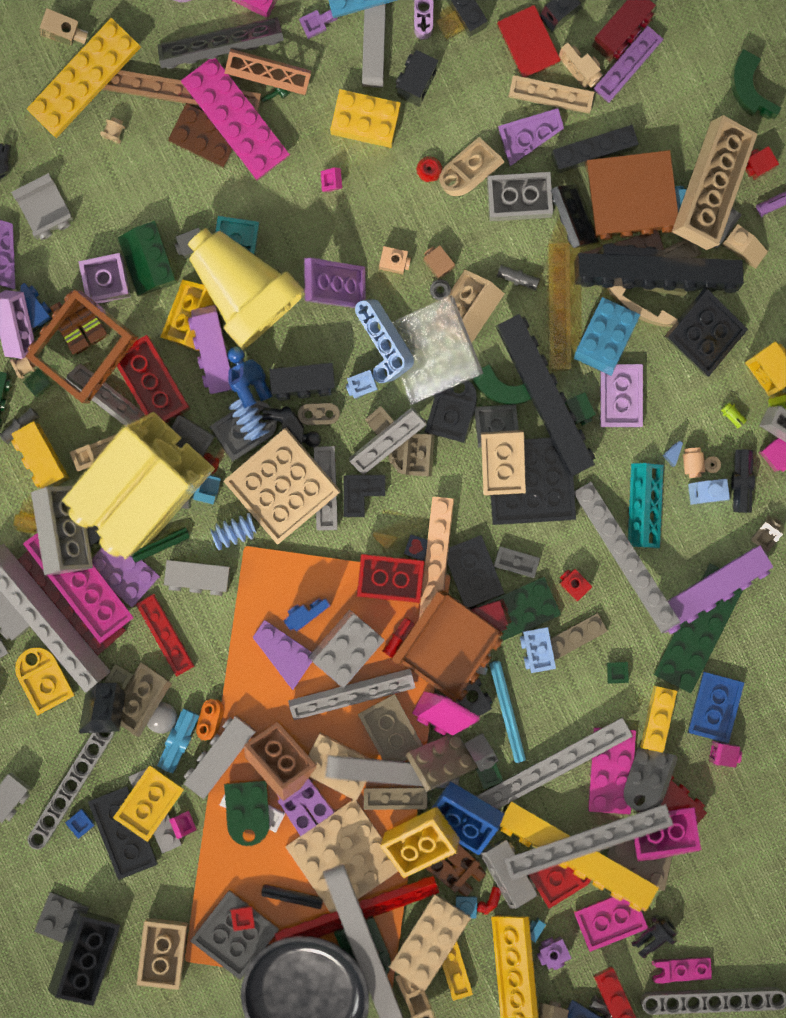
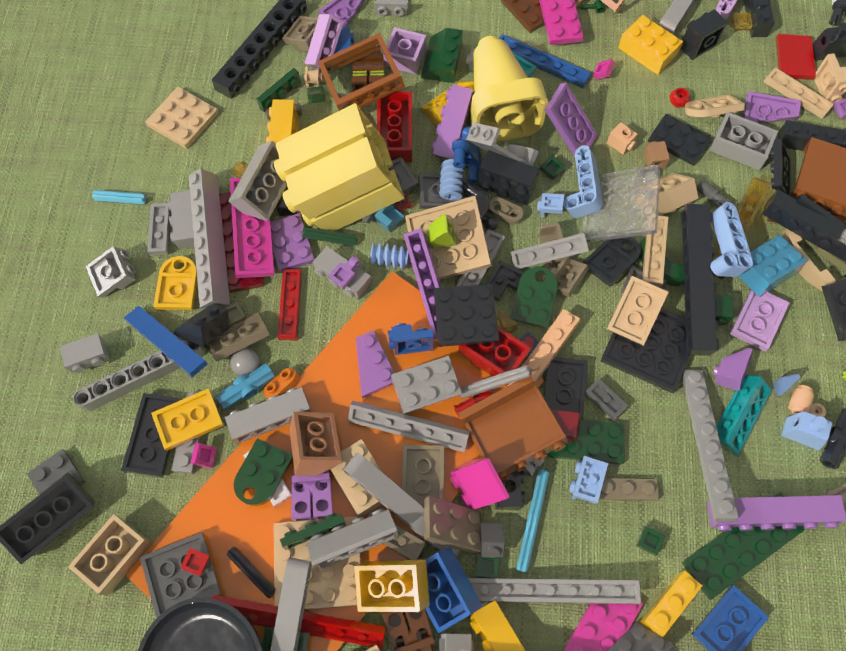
camera: 35 degrees right, 20 degrees down
blue plate [65,809,95,839] -> none
red brick [559,569,592,602] -> none
none -> blue tile [123,306,208,378]
none -> dark green plate [280,513,346,550]
none -> light grey slope [307,509,399,570]
none -> medium lavender plate [328,256,361,290]
none -> medium lavender brick [403,228,442,342]
none -> lime slope [427,214,456,249]
none -> black plate [433,284,499,347]
none -> light grey axle [460,365,532,398]
none -> light grey panel [466,122,539,166]
none -> blue tile [499,34,591,88]
none -> dark green plate [511,267,557,327]
none -> dark green plate [540,155,566,180]
none -> tan plate [642,214,668,287]
none -> black plate [648,114,712,166]
none -> light blue beam [710,202,753,277]
none -> medium lavender slope [713,348,753,391]

